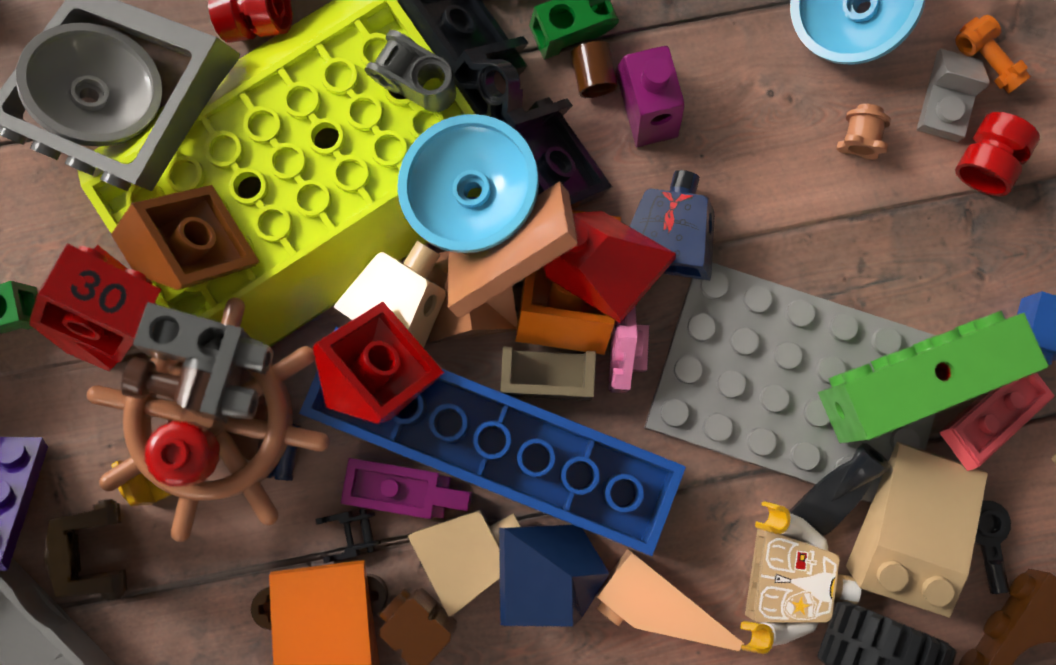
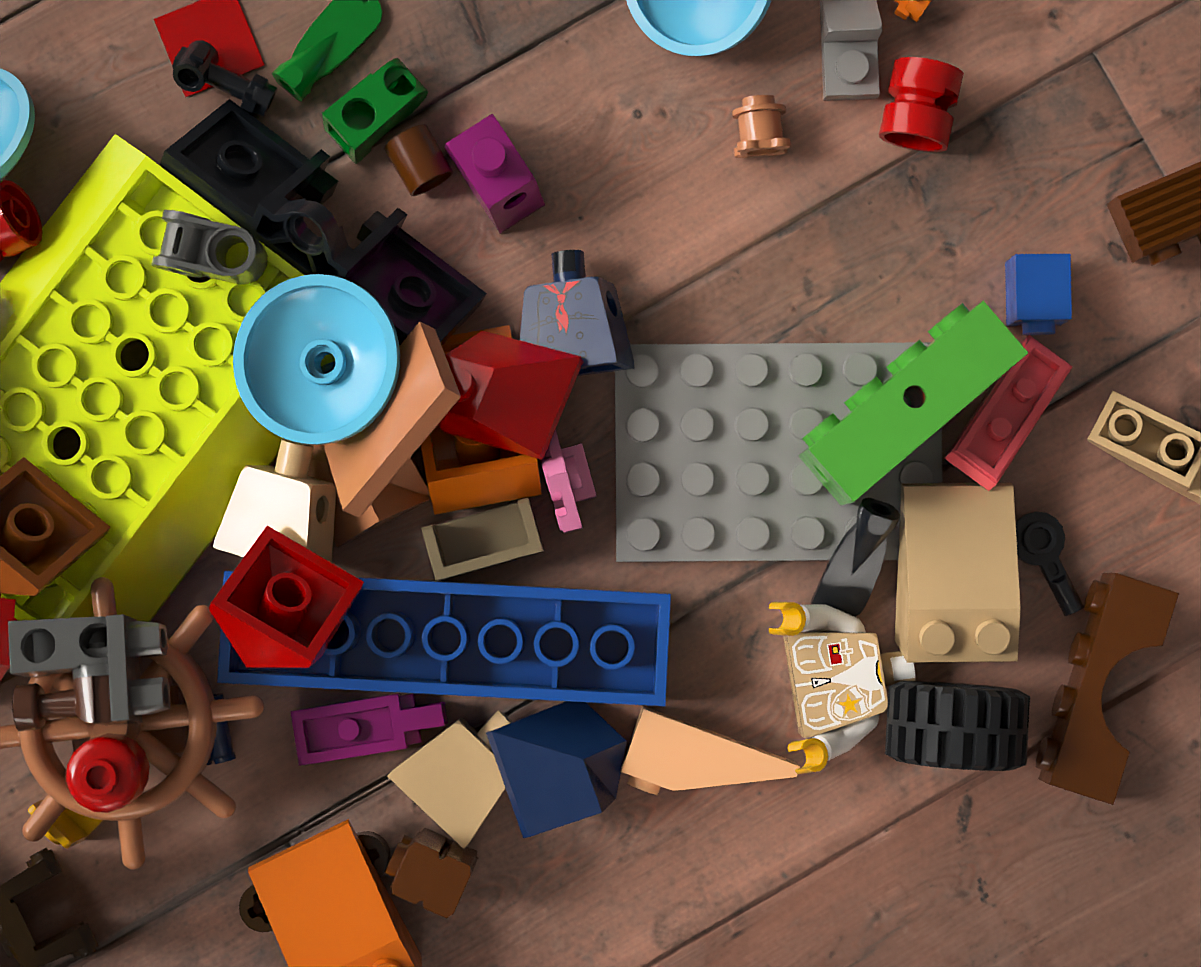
camera: 15 degrees left, 5 degrees up
black piece [315,508,381,563] -> none

